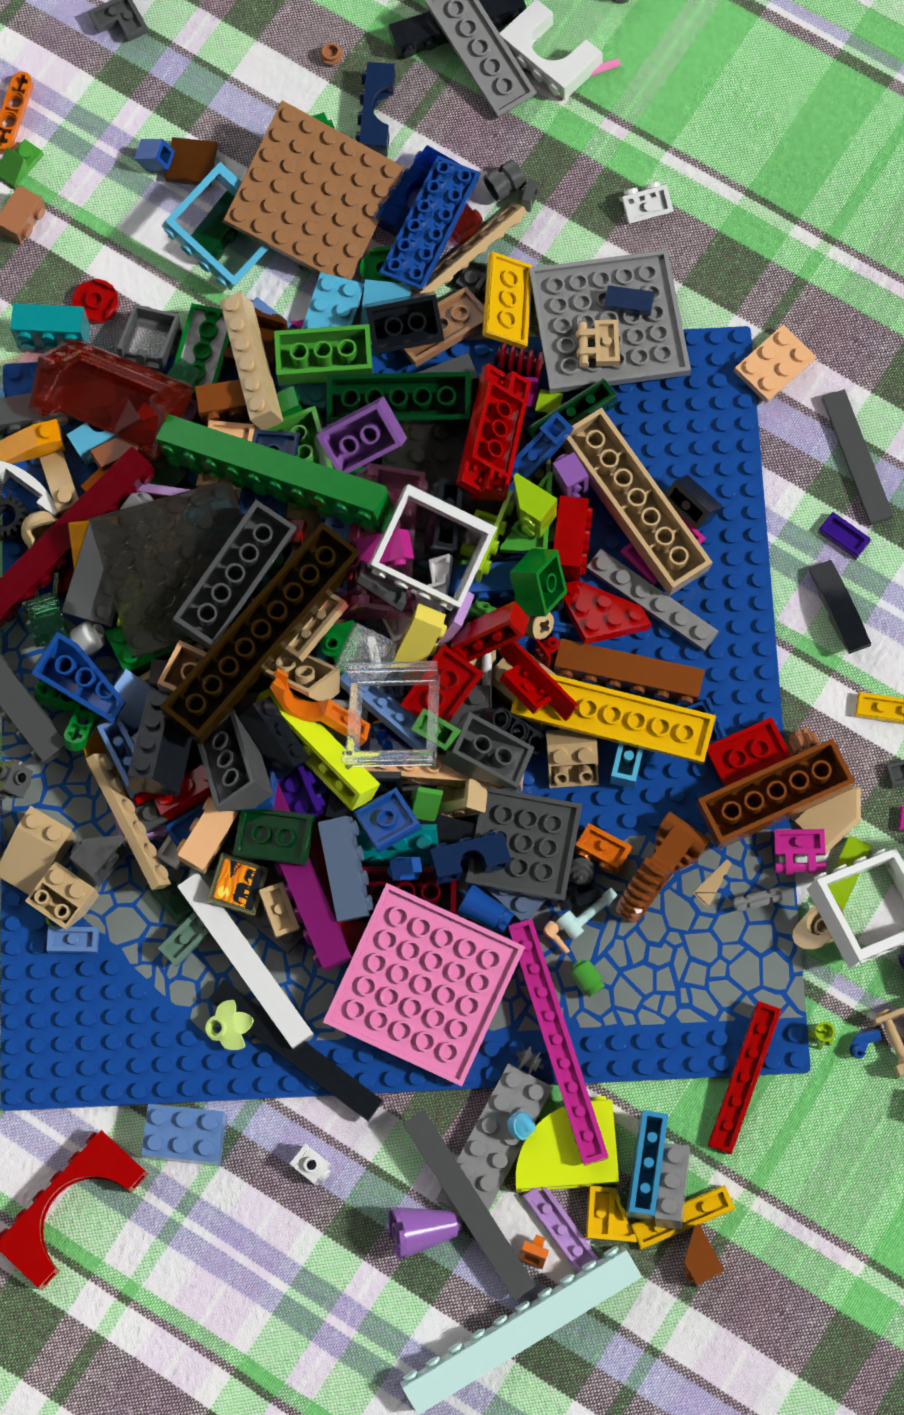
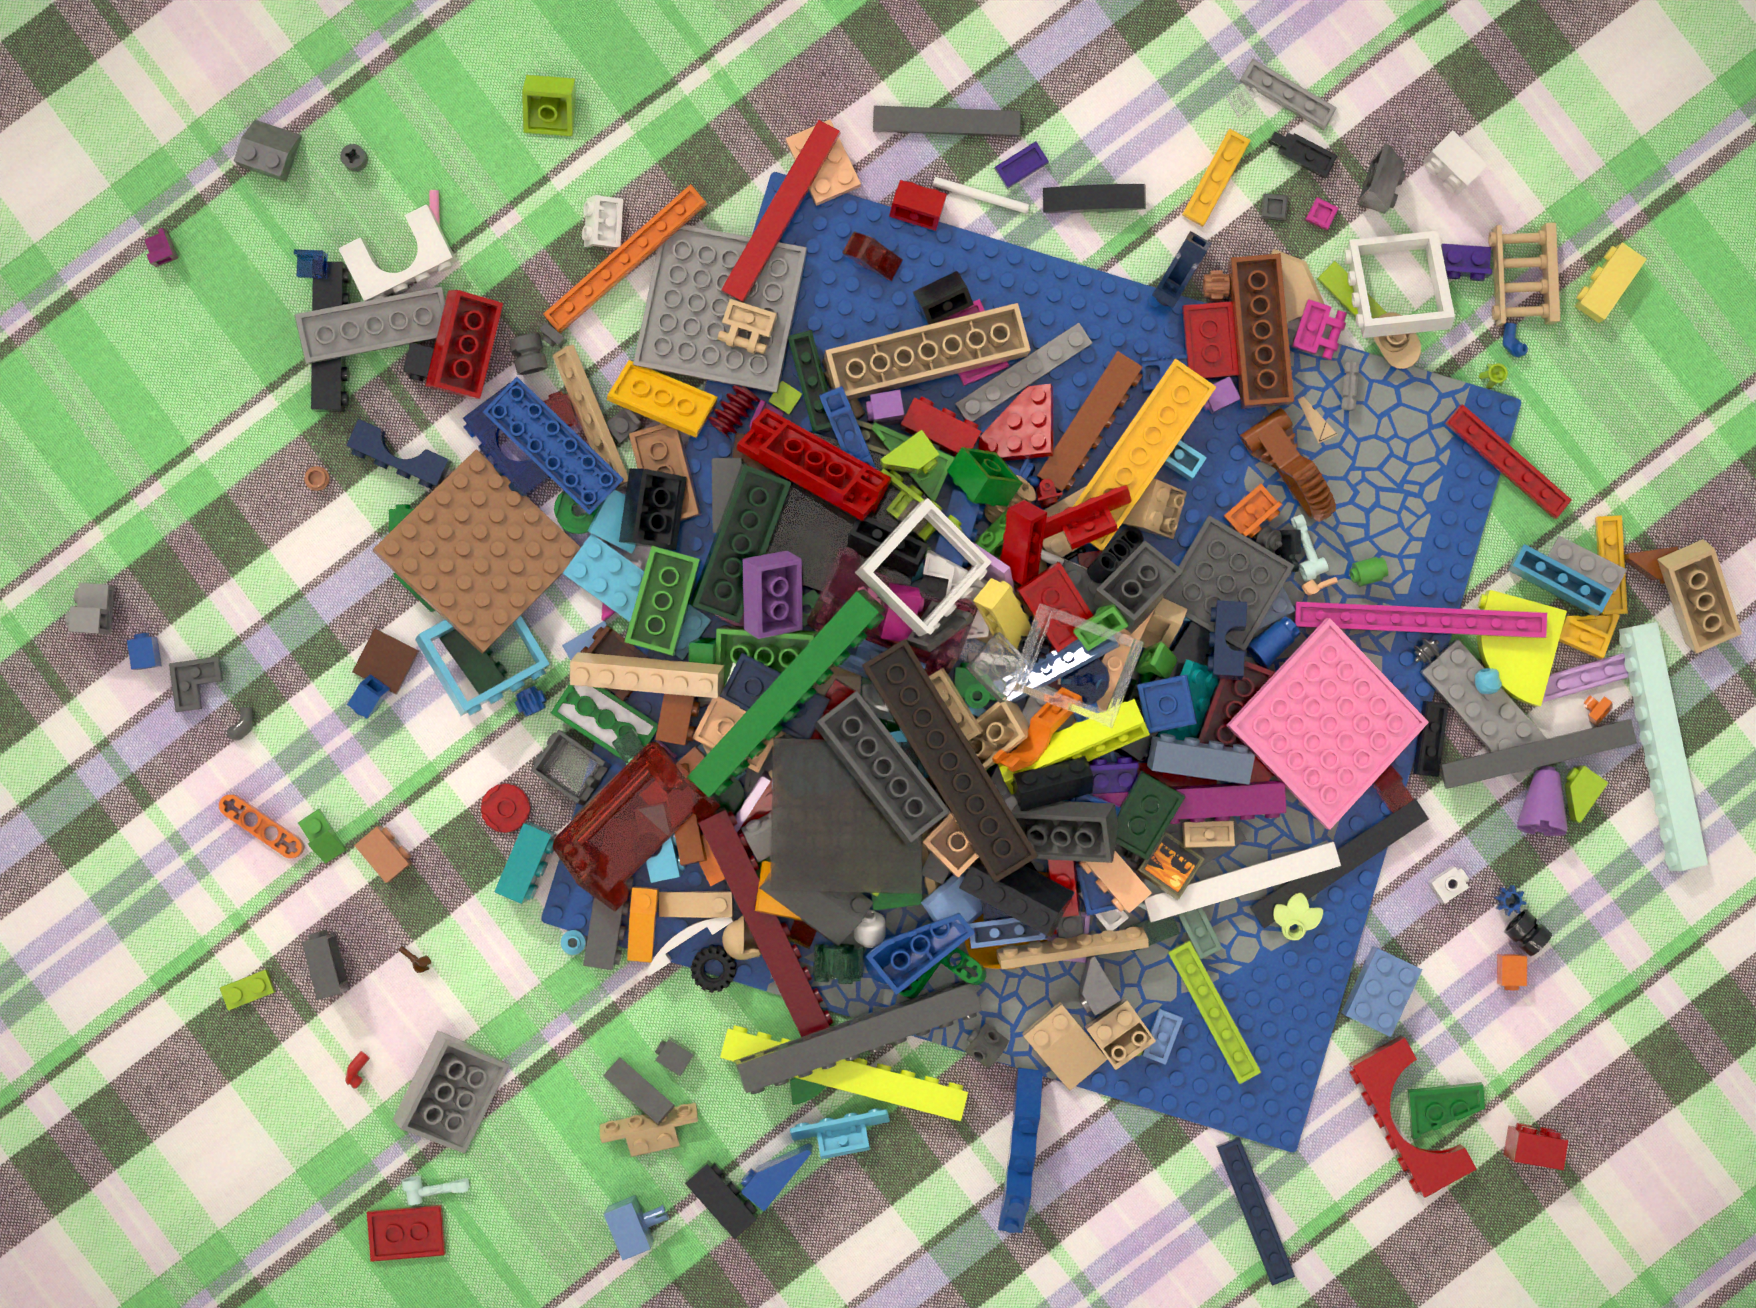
camera: 80 degrees left, 15 degrees up
blue piece [387,857,422,881] -> none
dark blue tile [604,285,654,316] -> none
none -> dark grey arm [227,708,253,741]
none -> black brick [403,343,434,382]
none -> red brick [425,289,503,399]
none -> blue gear [514,686,547,717]
none -> lime slope [522,75,576,136]
none -> orange tile [543,184,707,334]
none -> red tile [721,120,841,303]
none -> clear red slope [842,231,903,281]
none -> red brick [889,180,947,231]
none -> white bar [933,177,1029,214]
none -> dark blue arch [1152,231,1212,308]
none -> lime plate [1167,940,1261,1084]
none -> medium lavender brick [1203,376,1241,414]
none -> clear red slope [1372,764,1414,813]
none -> green wing [1408,1082,1485,1140]
none -> black tile [1413,701,1449,777]
none -> blue gear [1494,885,1526,916]
none -> orange brick [1497,954,1527,990]
none -> red brick [1503,1123,1569,1170]
none -> black wheel [1504,909,1552,957]
none -> lime slope [1564,765,1608,823]
none -> tan brick [1657,539,1742,654]

